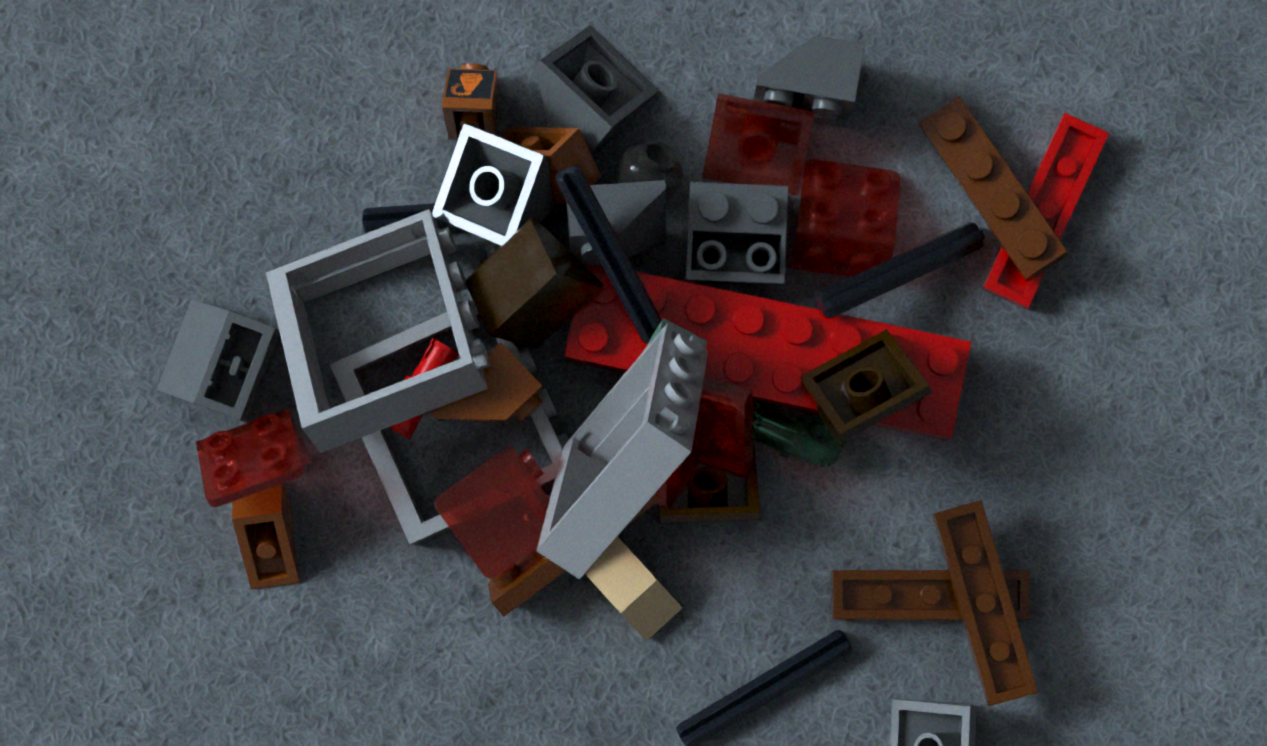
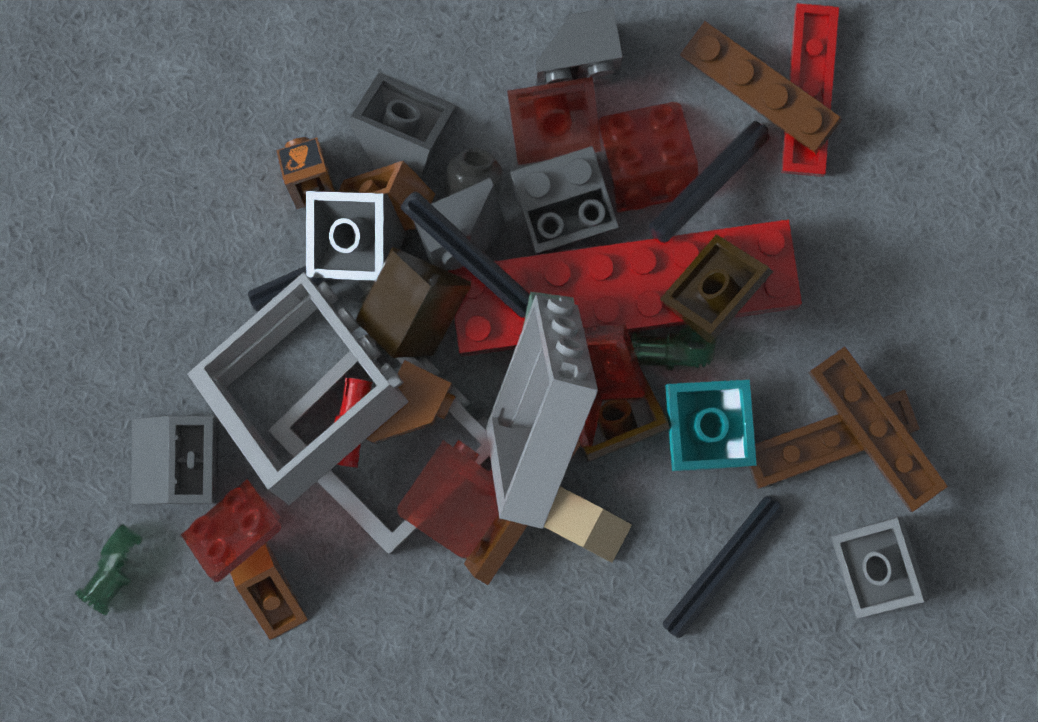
camera: 20 degrees left, 0 degrees up
none -> clear green connector [75,524,142,616]
none -> teal slope [665,380,757,471]

